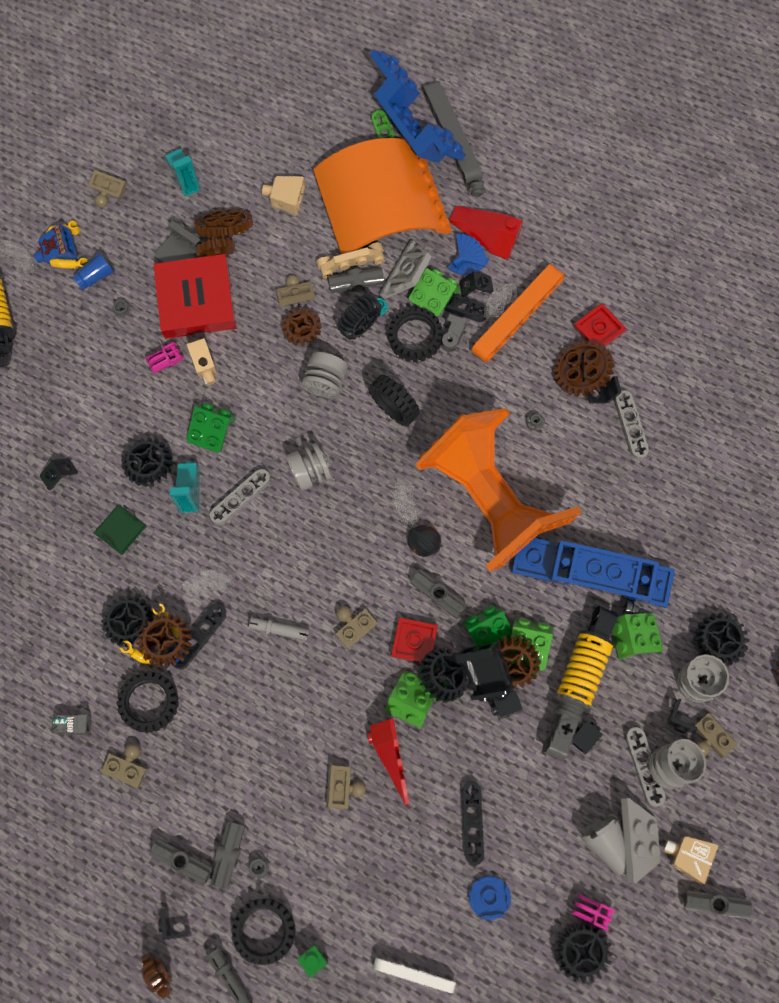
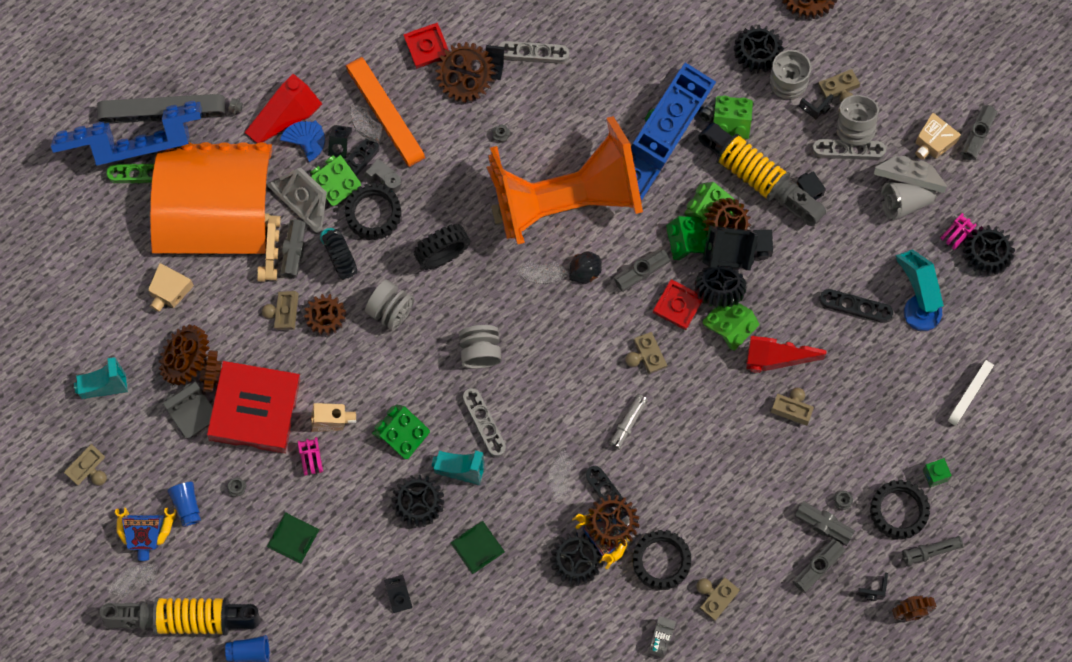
camera: 75 degrees left, 0 degrees up
none -> dark green piece [267,512,320,564]
none -> teal arch [895,249,944,312]

